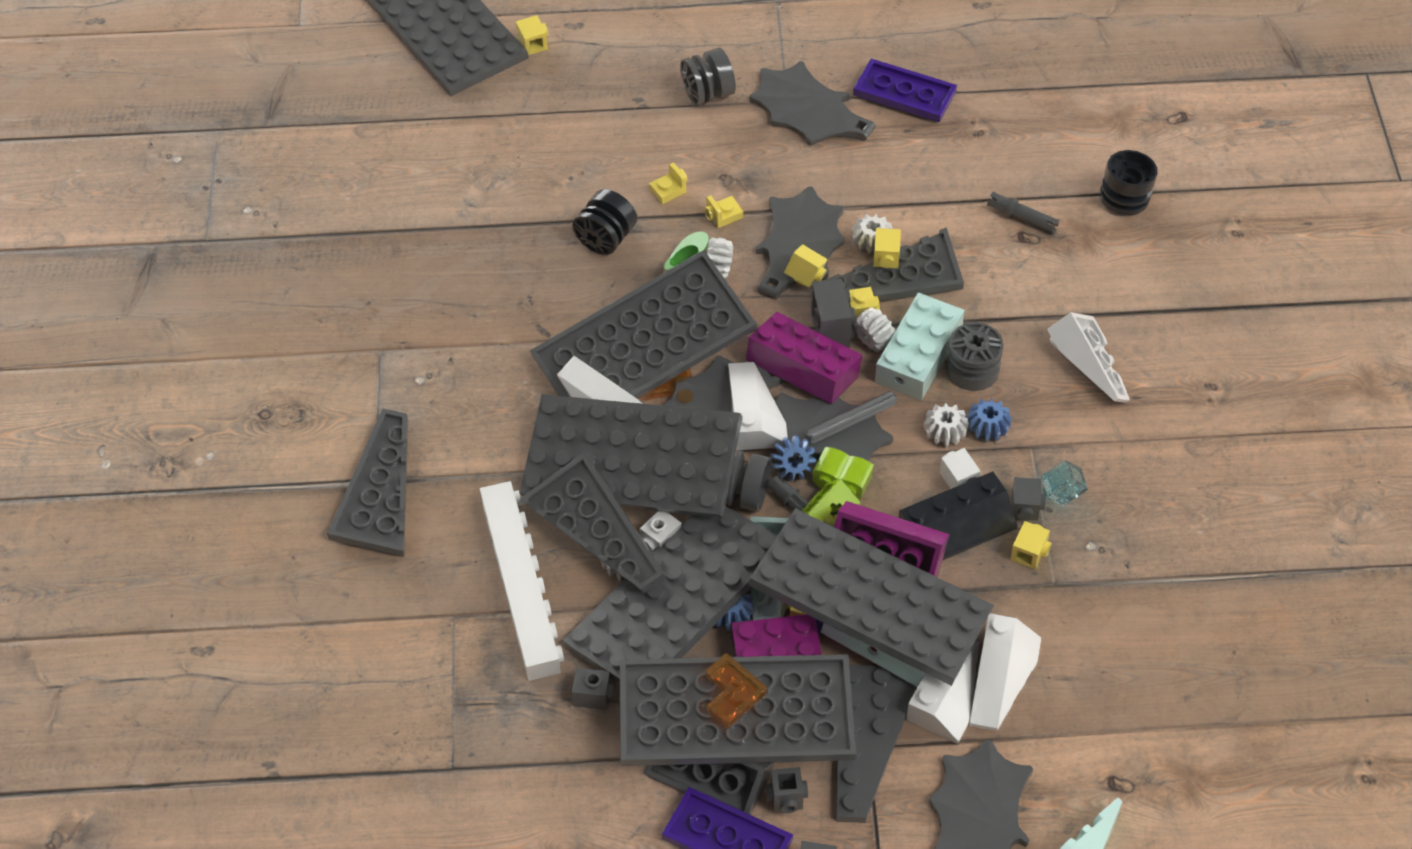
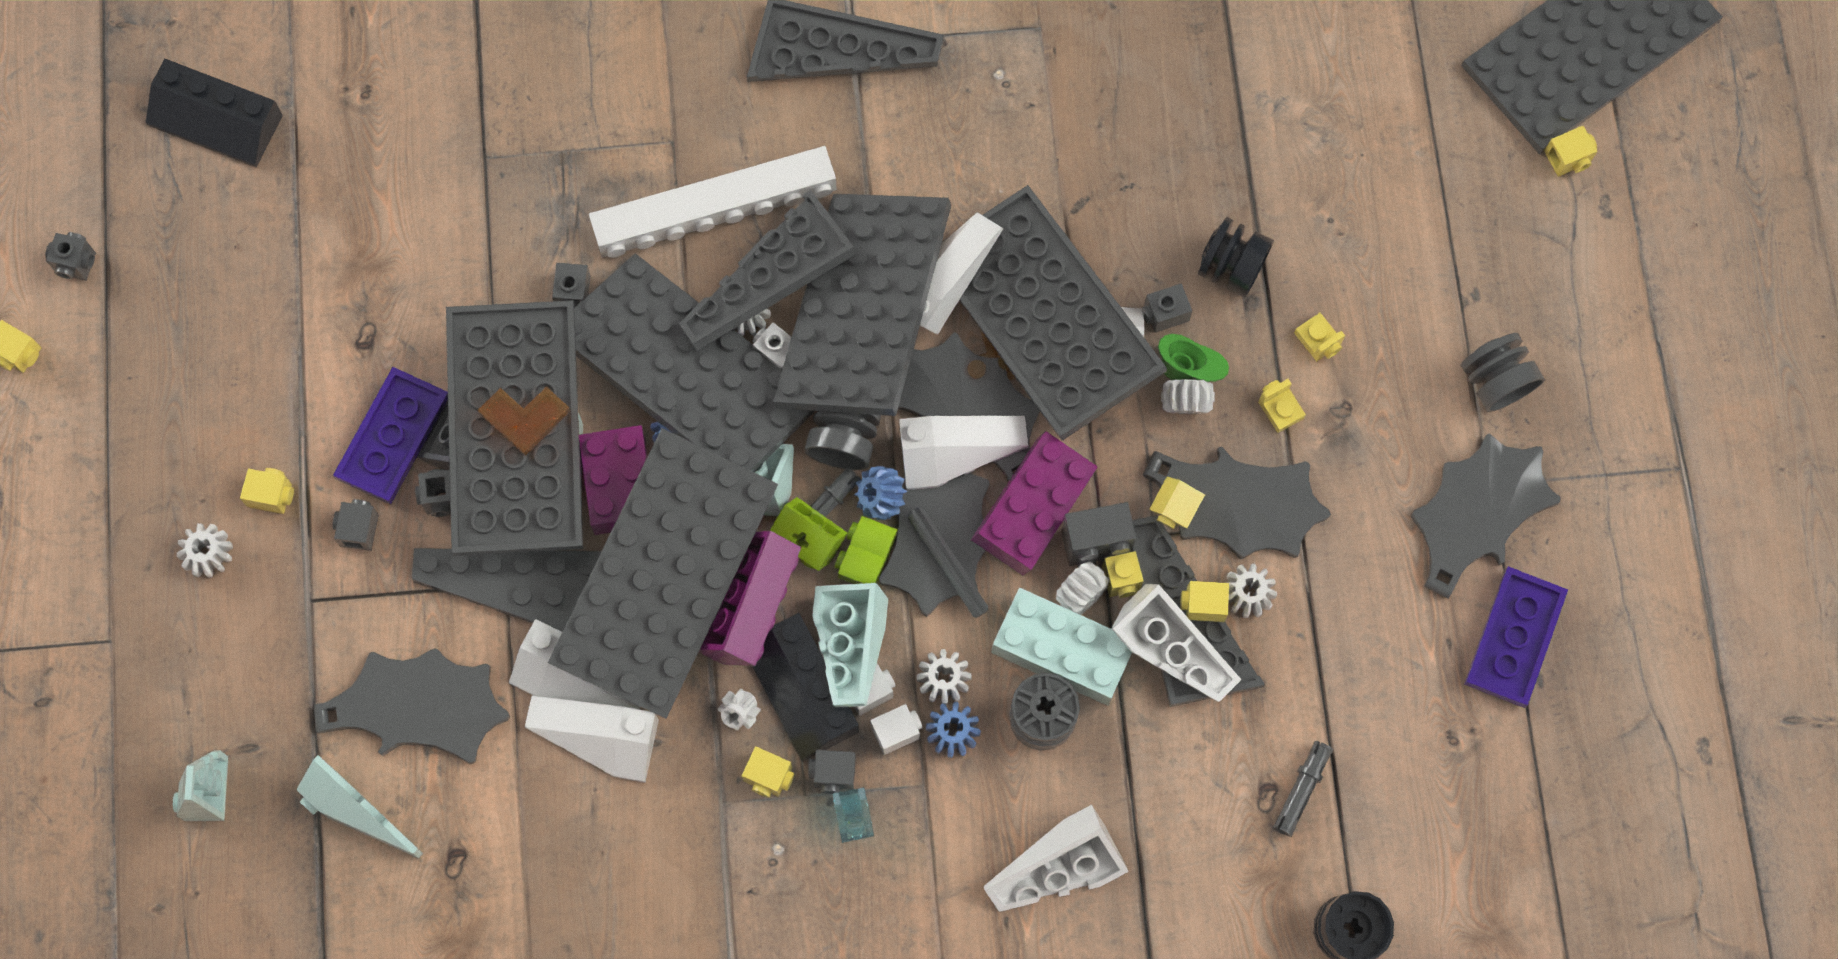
camera: 85 degrees right, 20 degrees up
none -> white gear [718,689,761,731]
none -> light aqua wedge [812,583,888,707]
none -> white brick [870,704,923,755]
none -> white wedge [1111,584,1241,702]
none -> dark grey brick [1142,283,1192,333]

